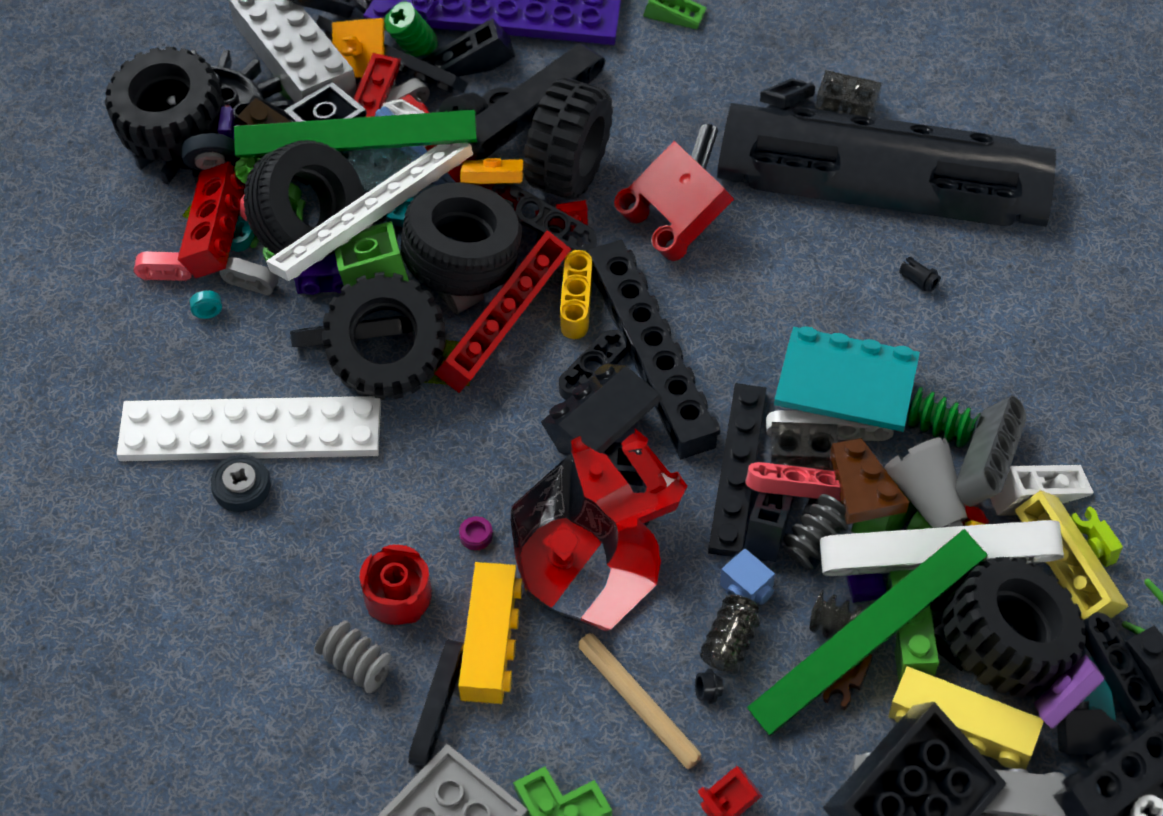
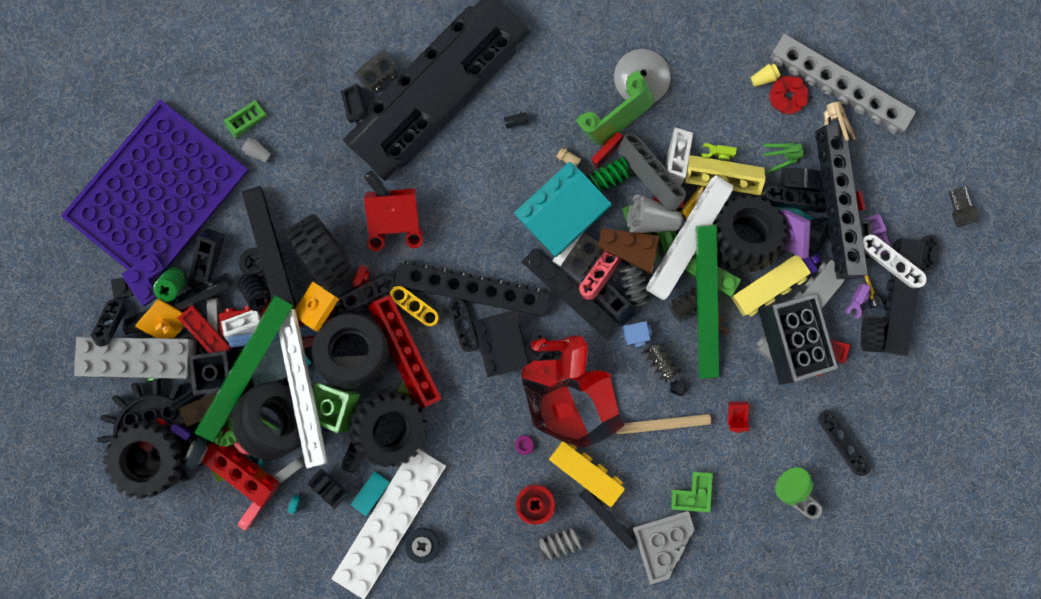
camera: 55 degrees left, 30 degrees up
none -> light grey cone [241,137,271,163]
none -> black gear [307,469,349,509]
none -> teal slope [350,471,390,517]
none -> tan pin [556,148,581,167]
none -> bright green windscreen [575,70,654,145]
none -> red tile [592,132,623,169]
none -> light grey dish [614,49,671,102]
none -> dark purple tile [801,254,821,276]

